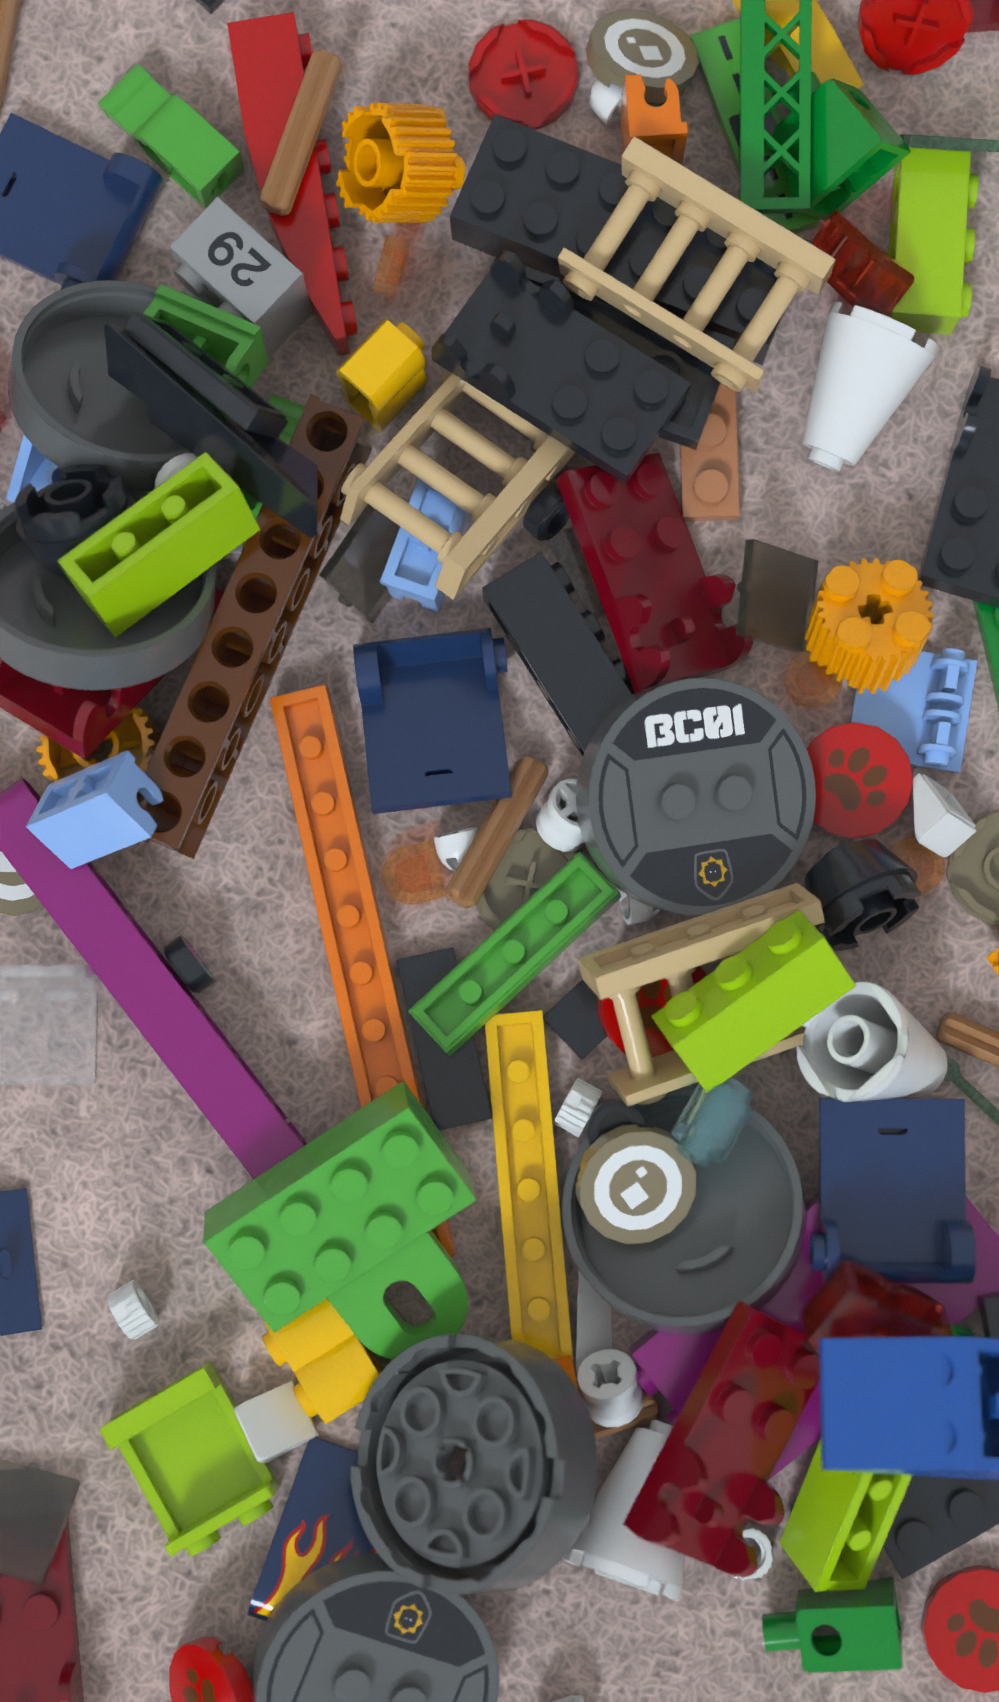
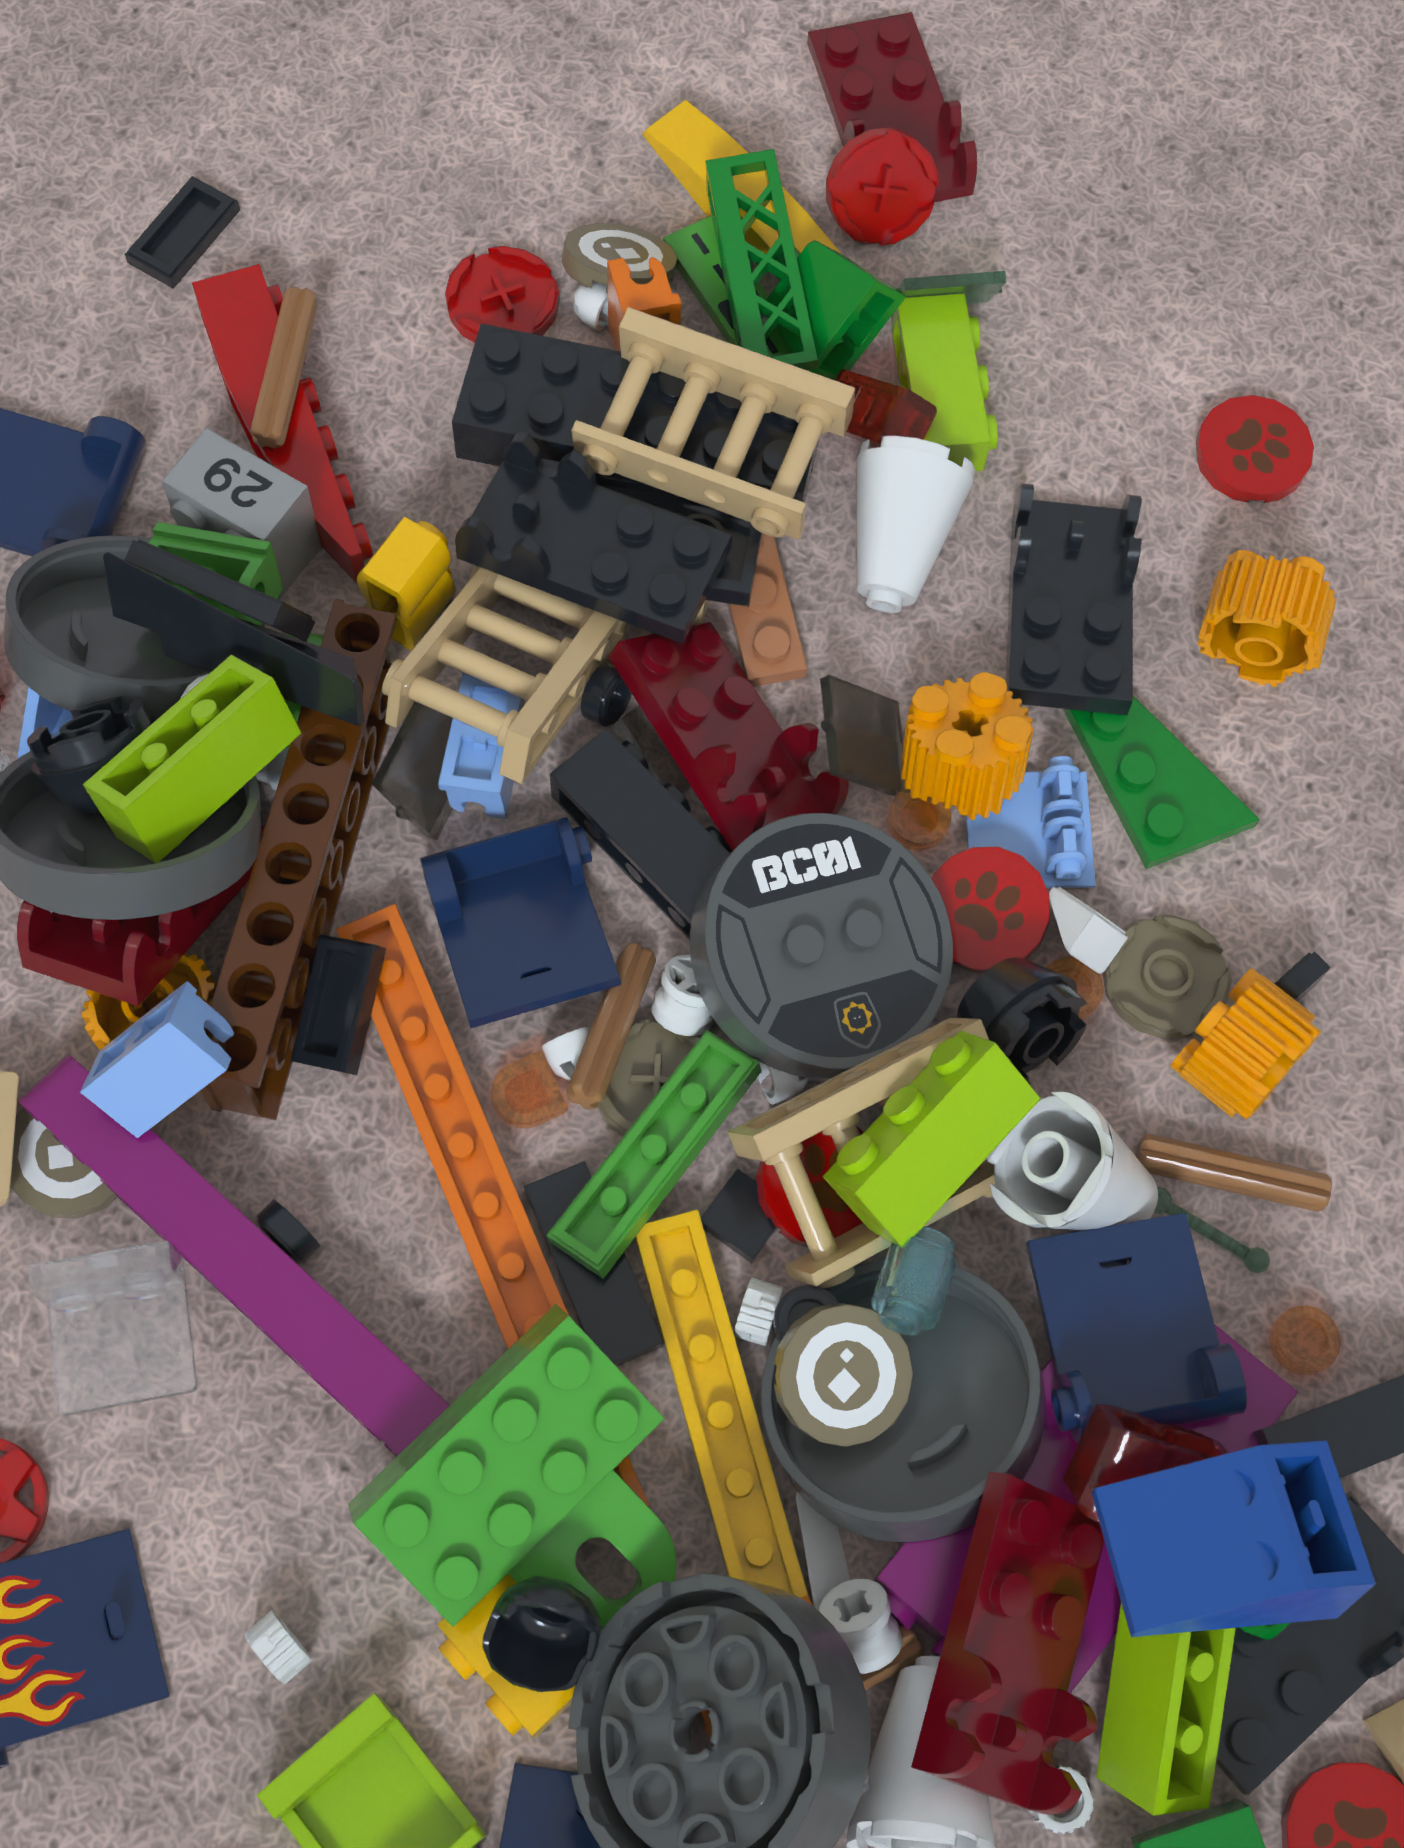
camera: 20 degrees left, 15 degrees down
bright green piece [98,64,245,209] -> none
white slope [233,1381,319,1463] -> none
light orange brick [336,102,466,223] -> none
clear orange tile [372,234,410,297] -> none
none -> black tile [291,934,386,1075]
none -> black hair [482,1576,602,1692]

